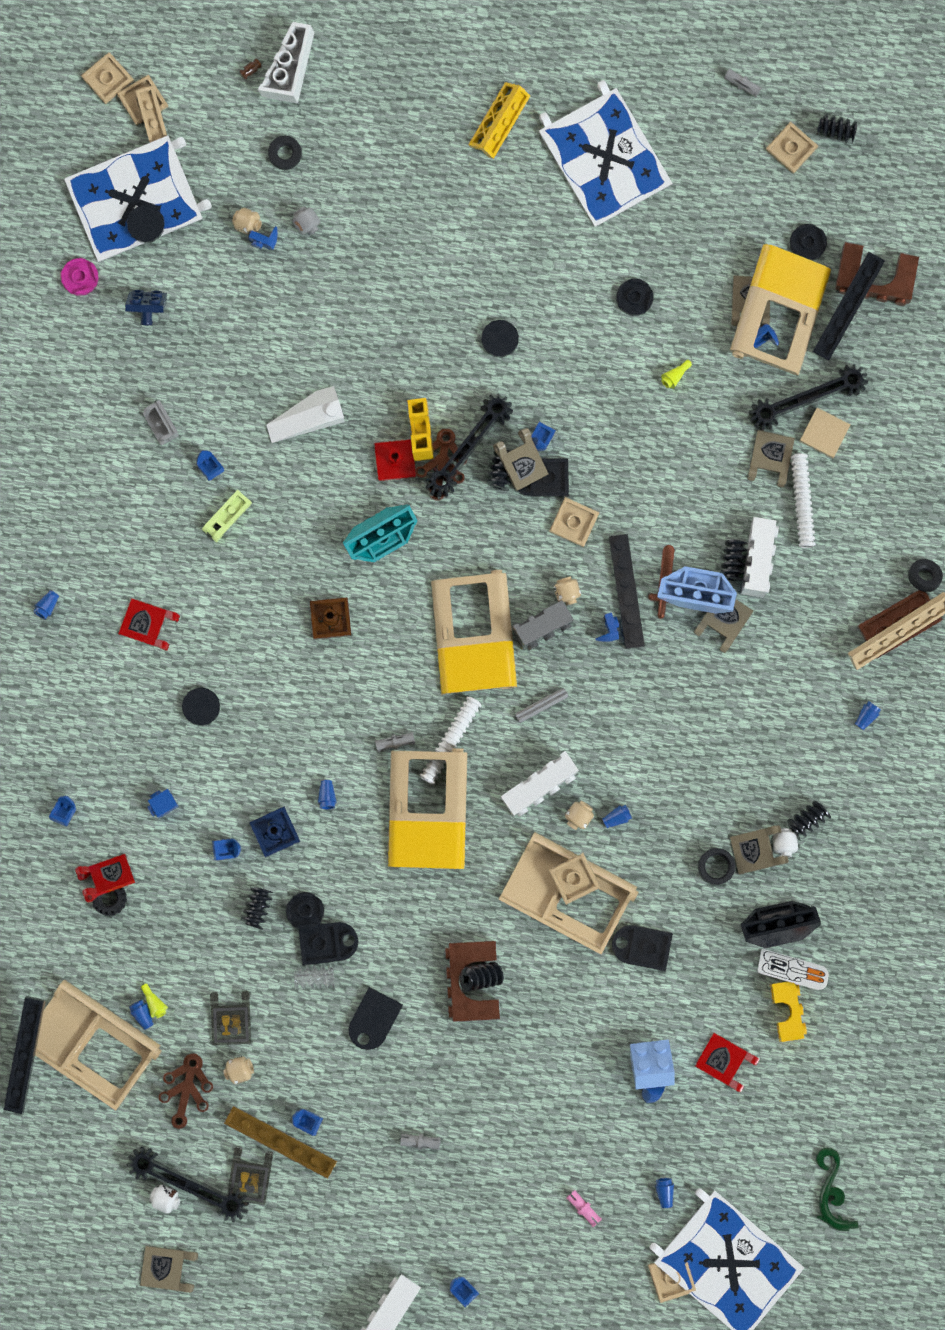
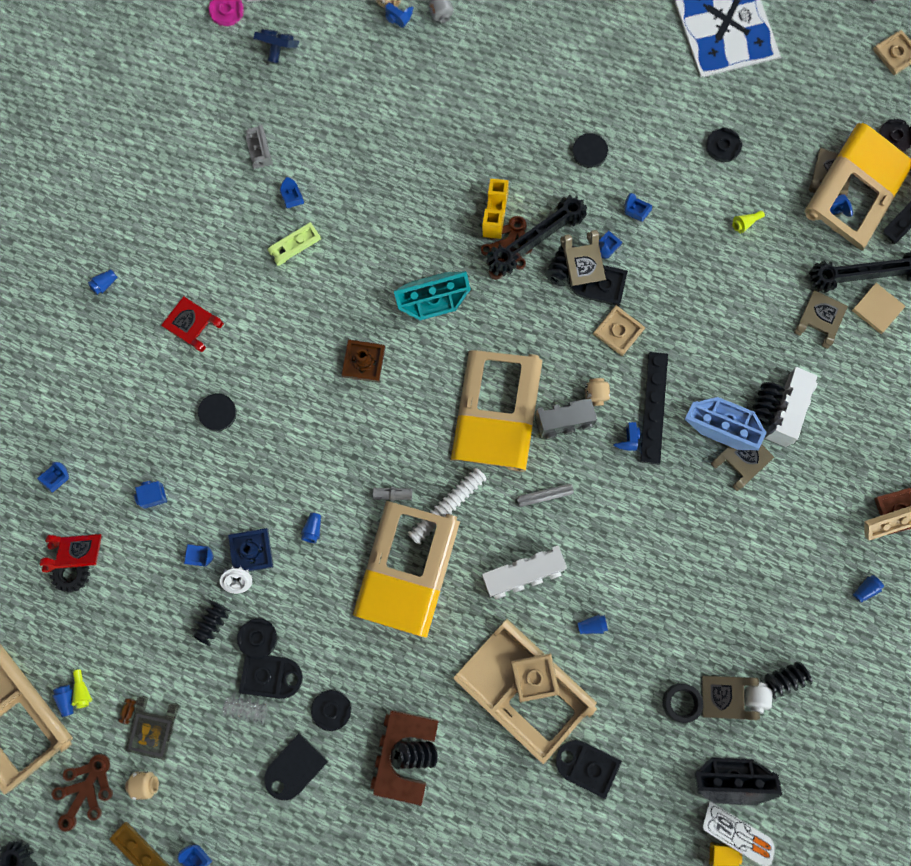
camera: 20 degrees right, 5 degrees down
white wedge [266,386,345,443] -> none
red tile [374,439,416,481] -> none
tan head [565,800,594,830] -> none
copper sword [648,545,675,619] -> none
white piece [791,454,816,548] -> none
none -> reddish brown piece [118,698,137,724]
none -> white gear [220,566,252,594]
none -> black tile [311,690,352,731]
none -> blue plate [624,193,652,222]

